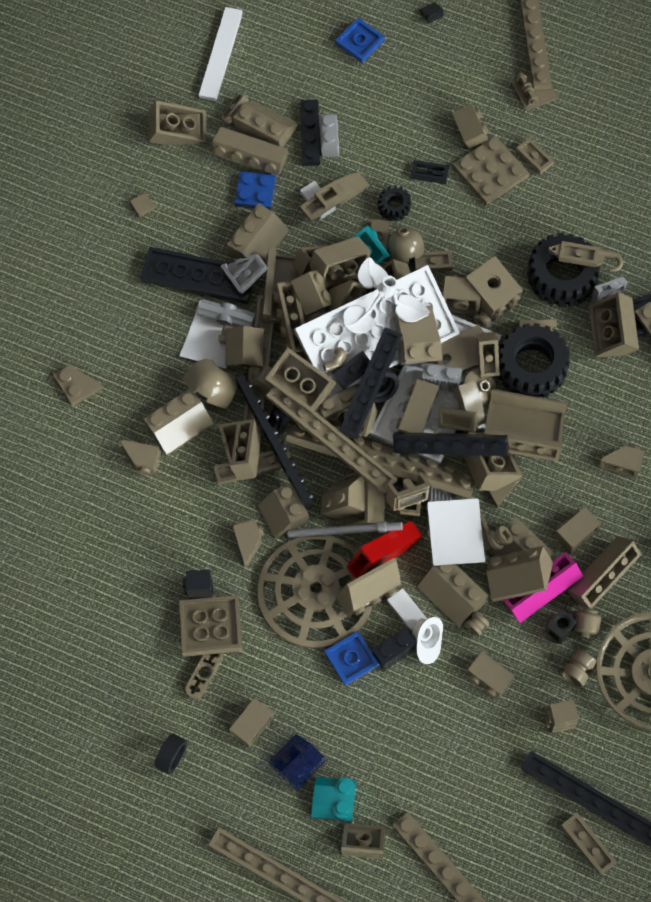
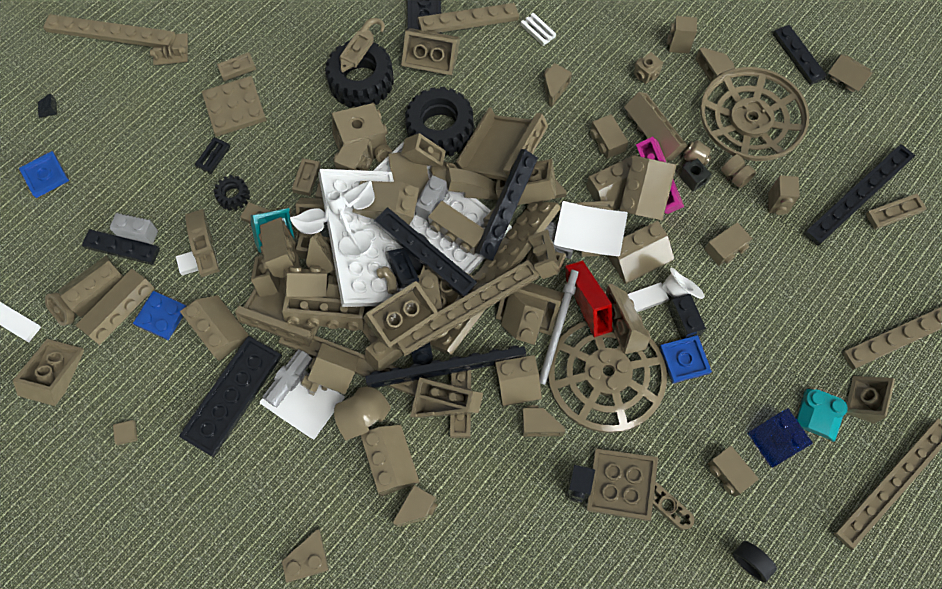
camera: 75 degrees left, 0 degrees up
light grey wing [221,254,269,293] -> none
dark tan cylinder [388,227,425,262] -> none
dark tan tile [438,407,477,432] -> none
dark tan brick [452,103,489,149] -> none
dark tan wheel [464,612,489,637] -> none
dark tan wheel [488,526,513,550] -> none
dark tan plate [518,319,557,331] -> none
light grey wing [591,277,628,304] -> none

